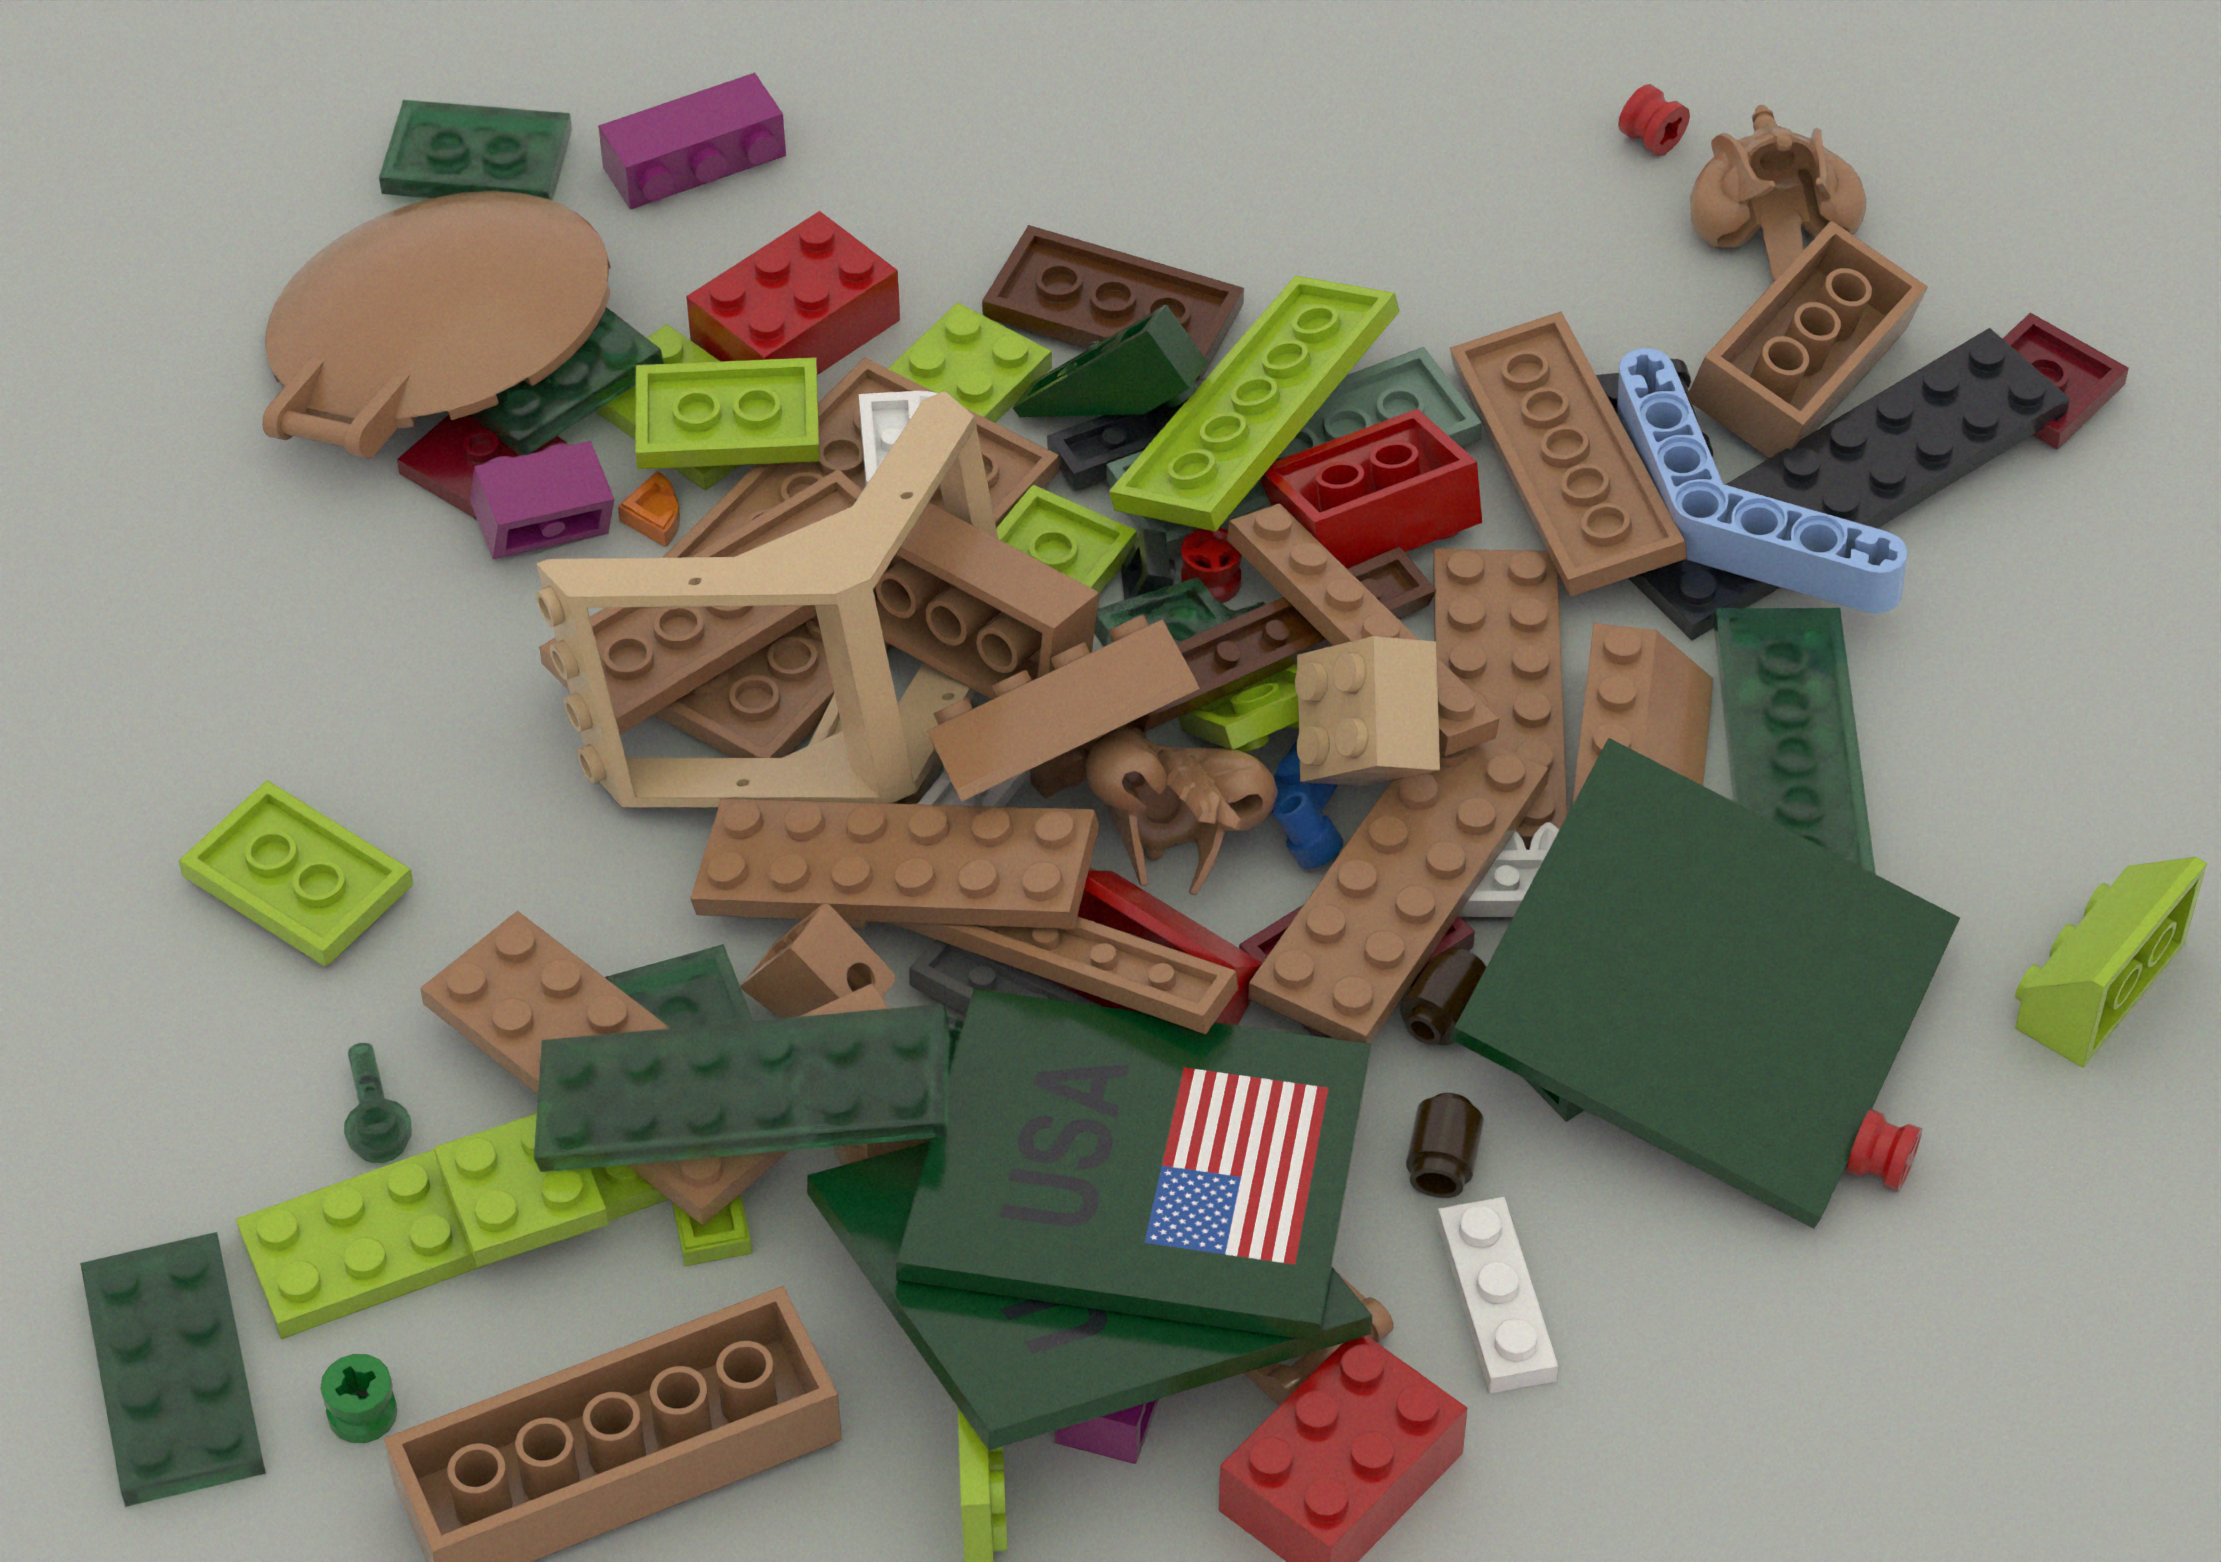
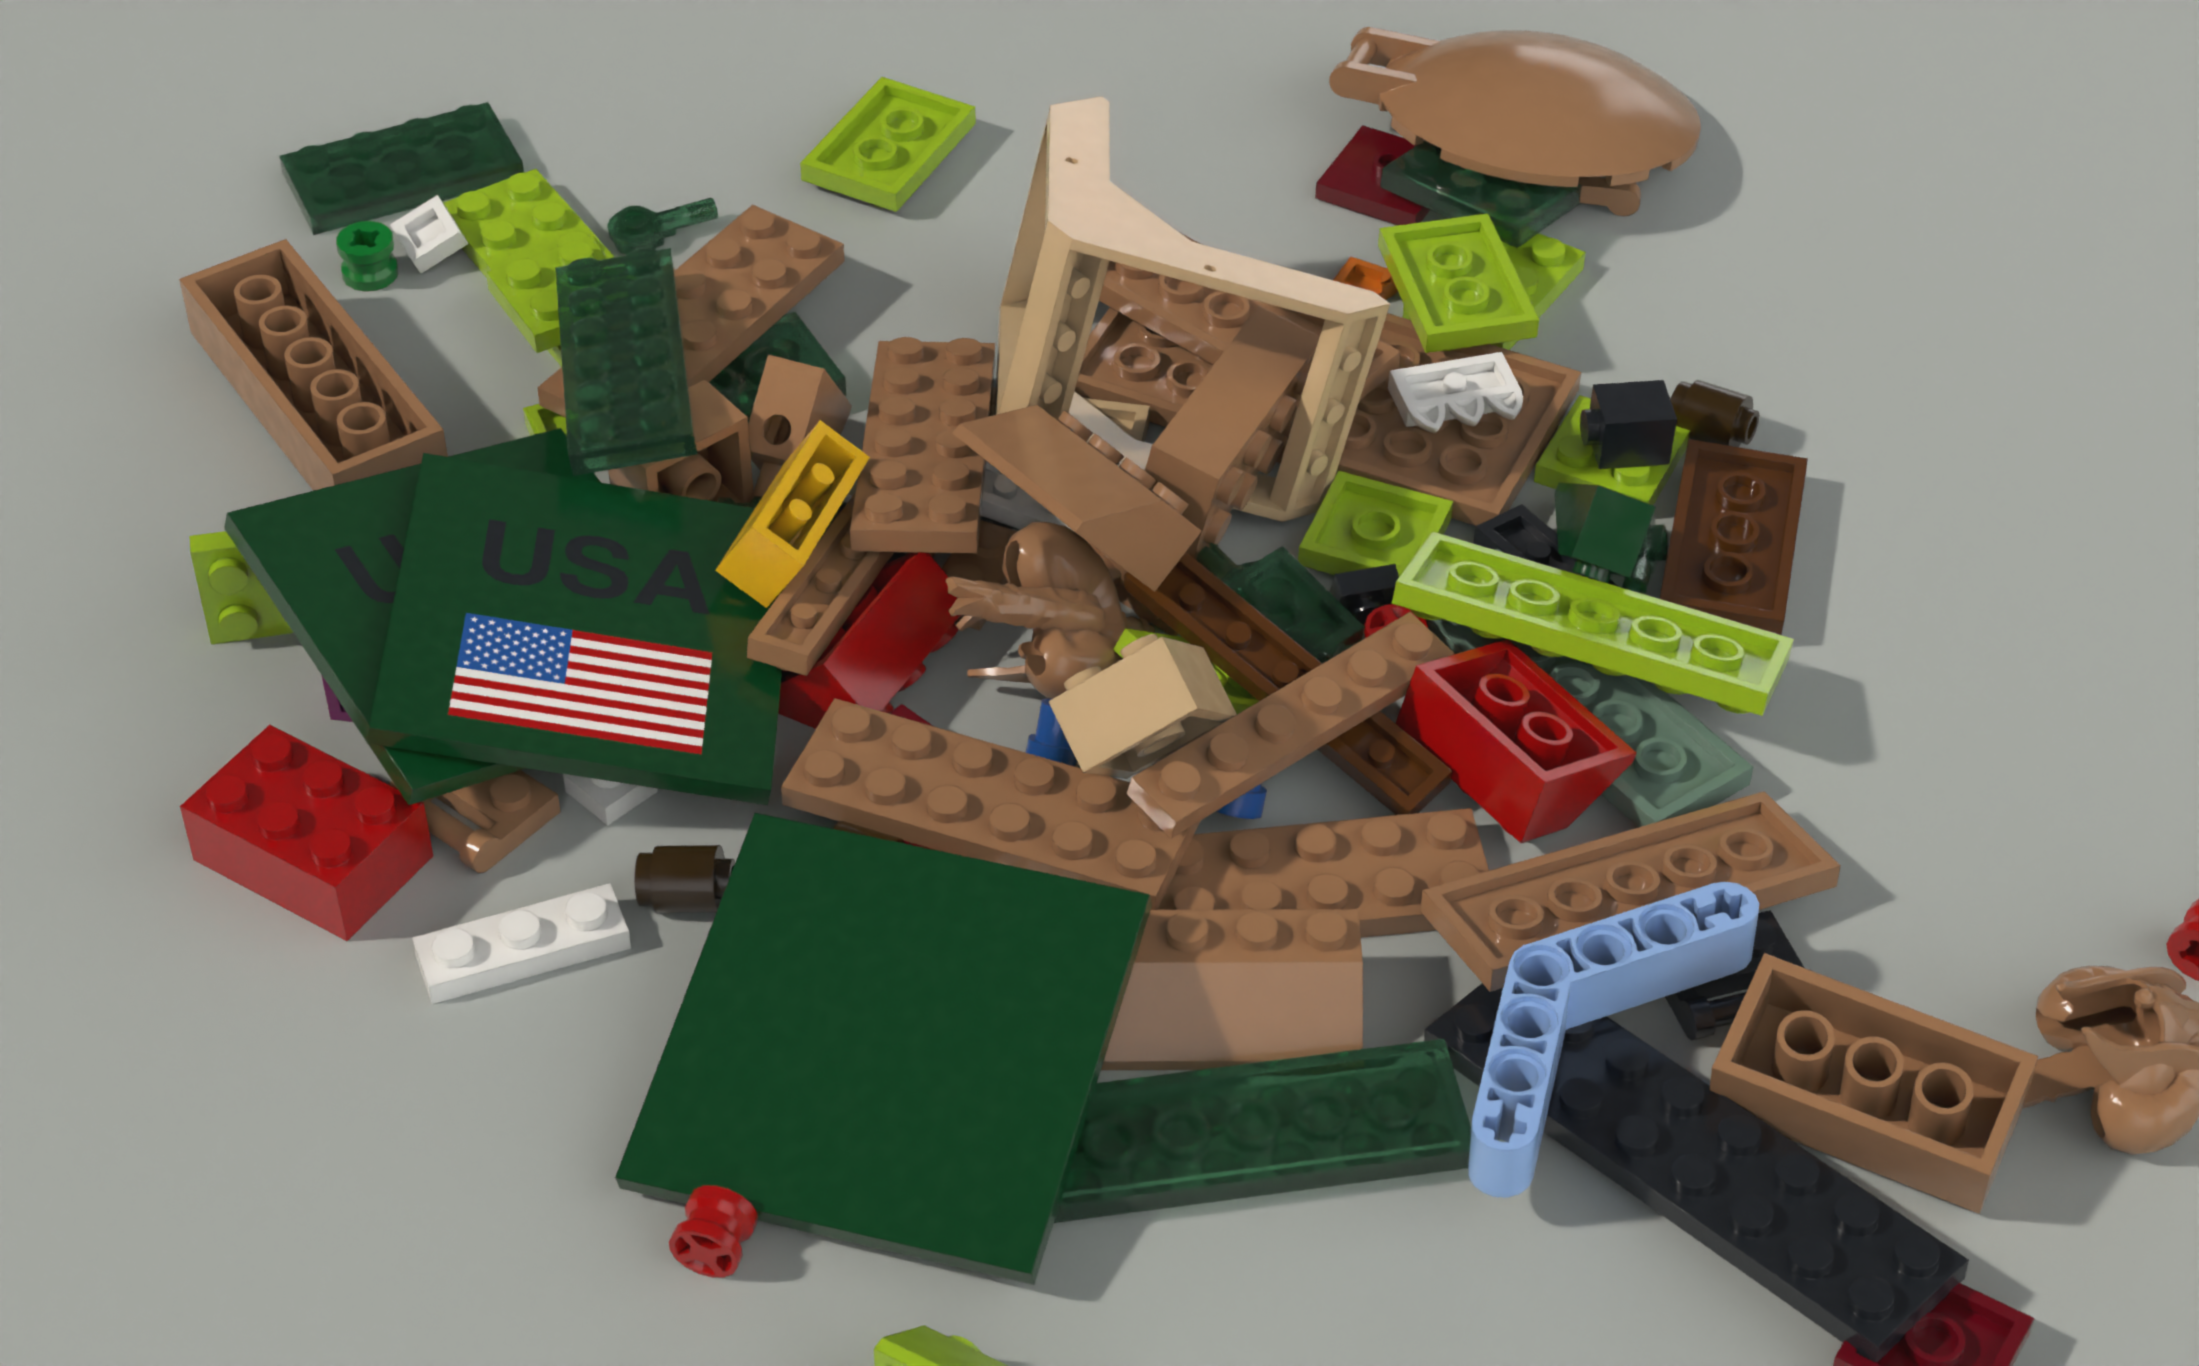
camera: 80 degrees right, 5 degrees down
clear green plate [379,100,572,201] -> none
magenta brick [470,441,615,559] -> none
magenta brick [598,72,786,210] -> none
red brick [686,211,900,375] -> none
none -> white plate [390,195,469,274]
none -> yellow brick [715,420,870,608]
none -> black brick [1580,380,1677,469]
none -> dark brown brick [1670,380,1759,447]

